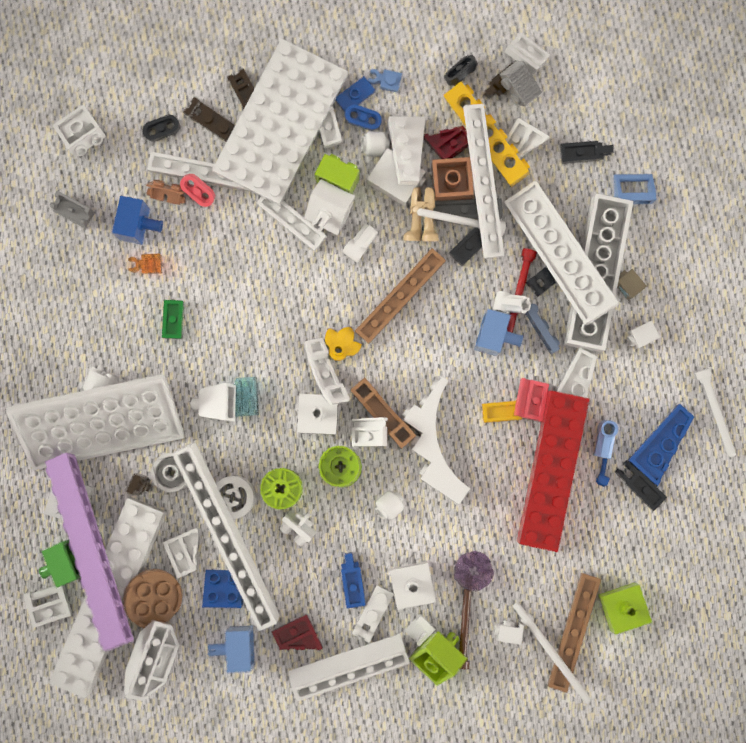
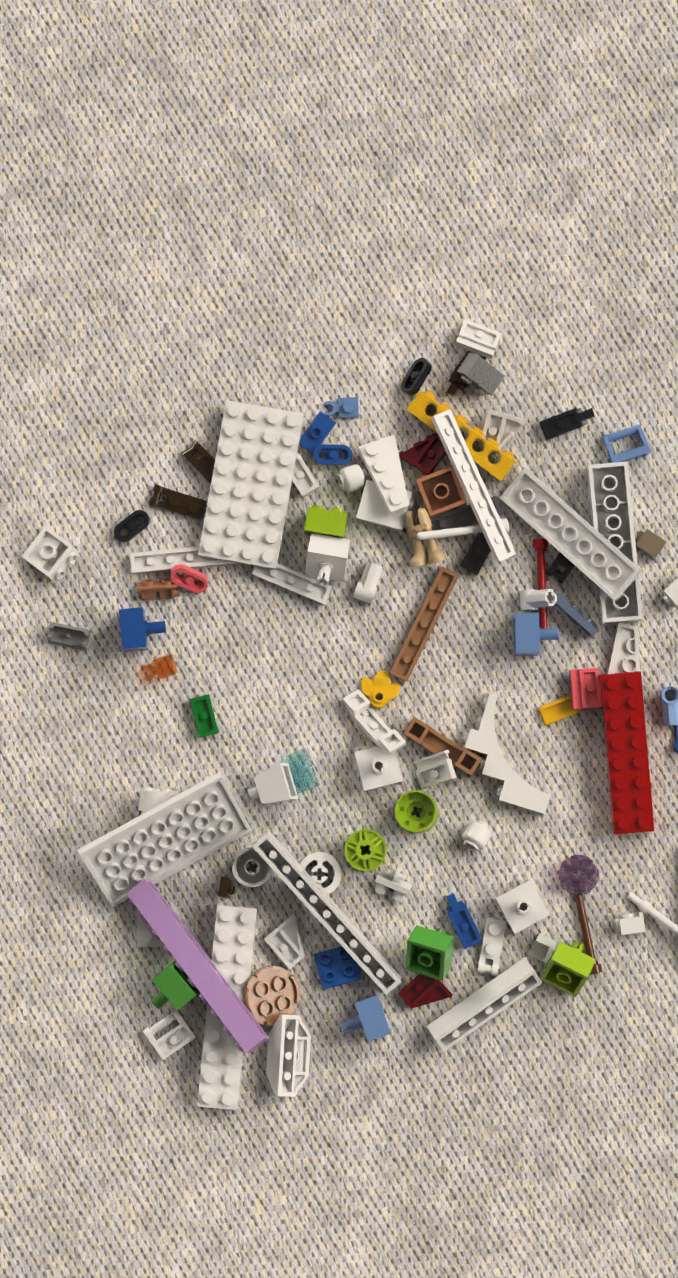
camera: 10 degrees left, 0 degrees up
none -> bright green brick [405,925,454,981]

